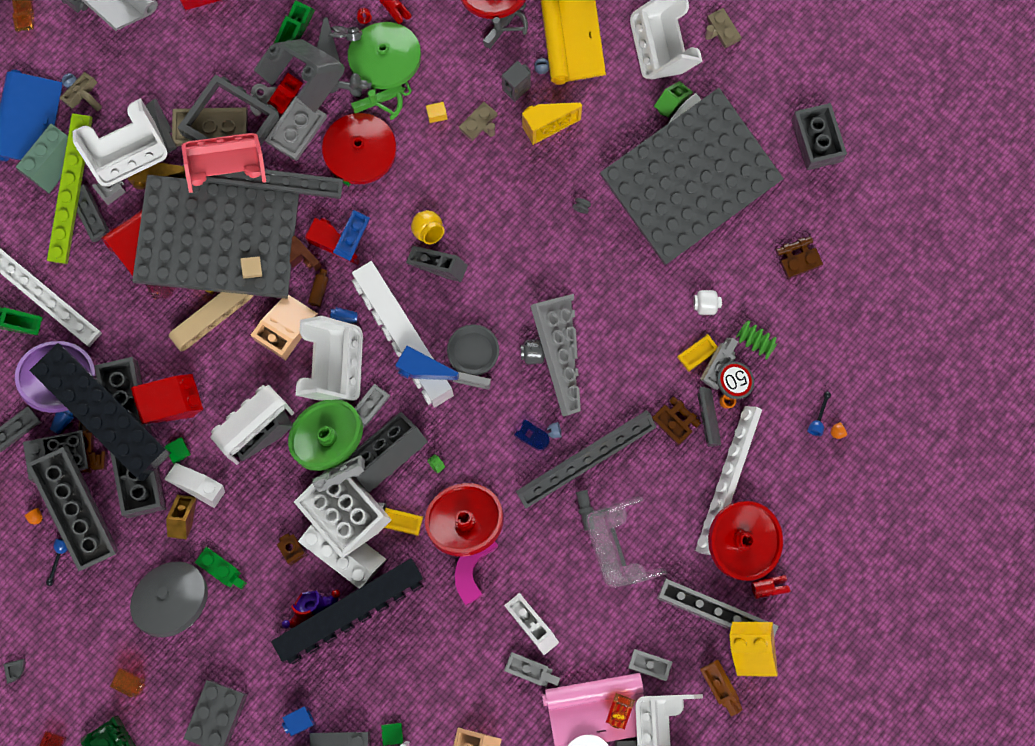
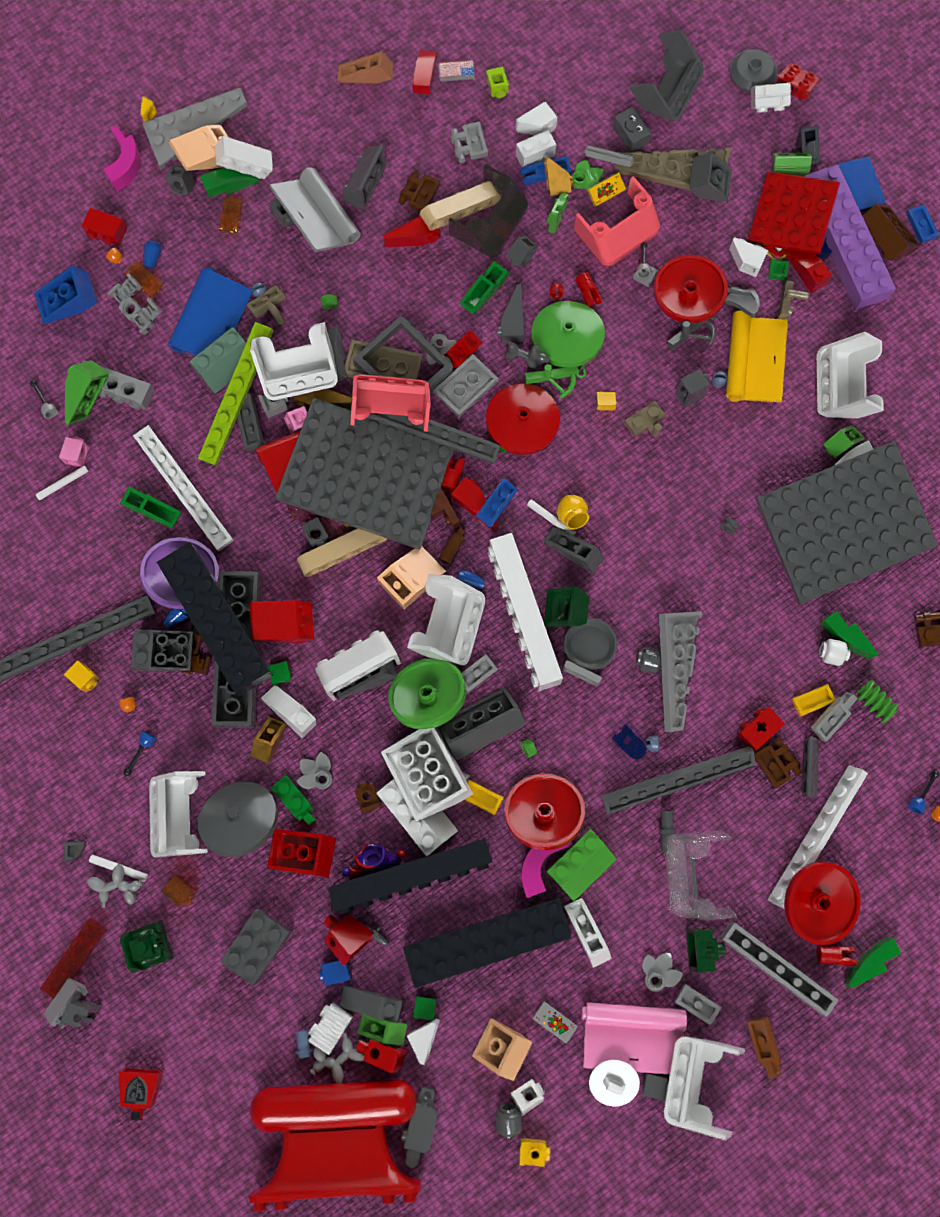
camera: 15 degrees right, 0 degrees up
dark grey brick [26,445,119,571] -> none
tan tile [241,257,262,279] -> none
dark grey windscreen [254,39,345,113] -> none
light grey hinge [312,455,365,492] -> none
dark grey plate [328,25,363,41] -> none
blue slope [395,346,459,380] -> none
light grey hinge [504,652,561,687] -> none
yellow slope [522,103,582,145] -> none
clear orange brick [605,693,635,730] -> none
dark tan plate [705,8,741,48] -> none
piece [717,362,754,399] -> none
orange hinge [719,394,736,409] -> none
yellow slope [729,622,778,676] -> none
none -> light grey piece [87,864,144,908]
none -> white bar [89,855,148,882]
none -> white windscreen [149,771,207,857]
none -> red slope [267,829,336,878]
none -> bright pink brick [284,406,307,434]
none -> light grey plate [297,752,332,789]
none -> dark grey brick [301,517,330,549]
none -> bright green axle [321,294,337,310]
none -> red torso [323,914,375,966]
none -> dark grey helmet [365,923,389,946]
none -> black brick [403,897,572,988]
none -> red hinge [441,458,465,492]
none -> white bar [527,499,576,536]
none -> light grey tile [532,1001,578,1044]
none -> dark green brick [544,586,590,629]
none -> bright green slope [546,829,617,901]
none -> light grey plate [642,953,683,992]
none -> dark green brick [686,928,726,973]
none -> red brick [736,707,785,751]
none -> green slope [819,611,879,660]
none -> green slope [844,937,902,989]

